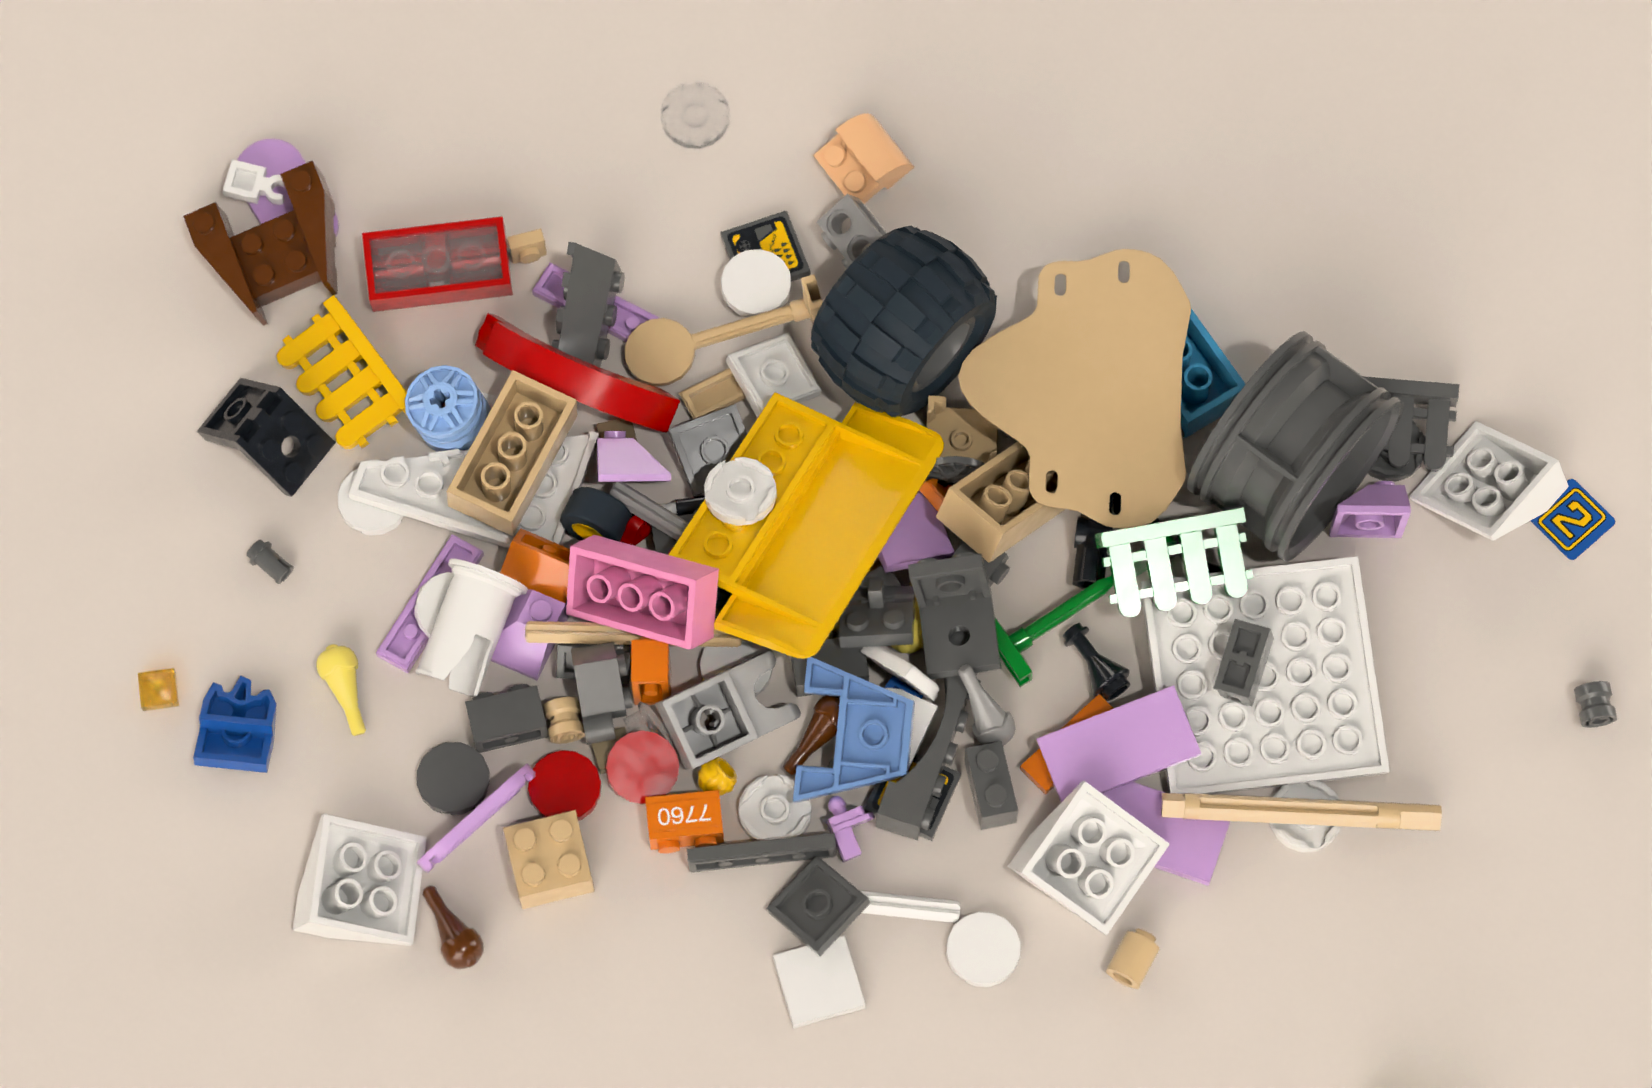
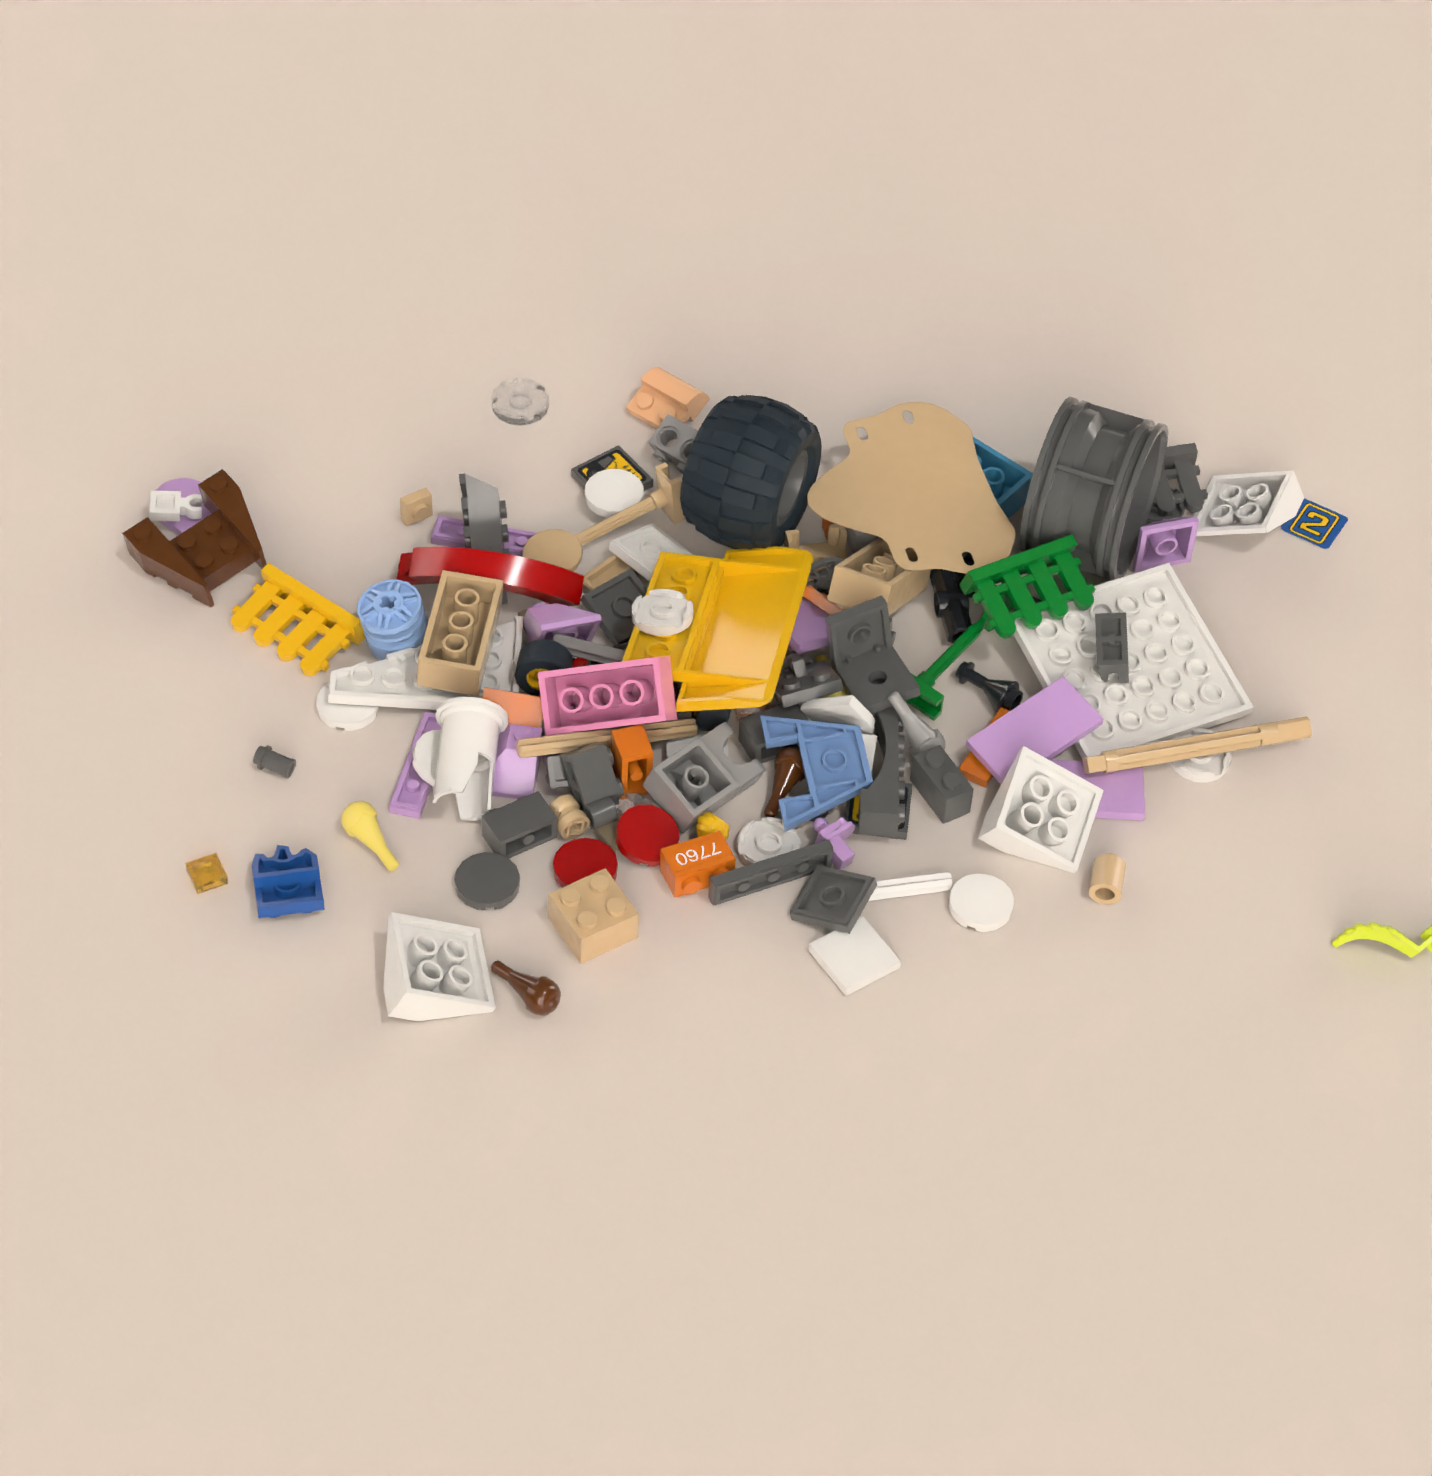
camera: 20 degrees left, 20 degrees down
black bracket [197,378,336,497] -> none
brick [362,216,513,312] -> none
lavender tile [417,764,536,872] -> none
dark grey wheel [1574,681,1617,728] -> none

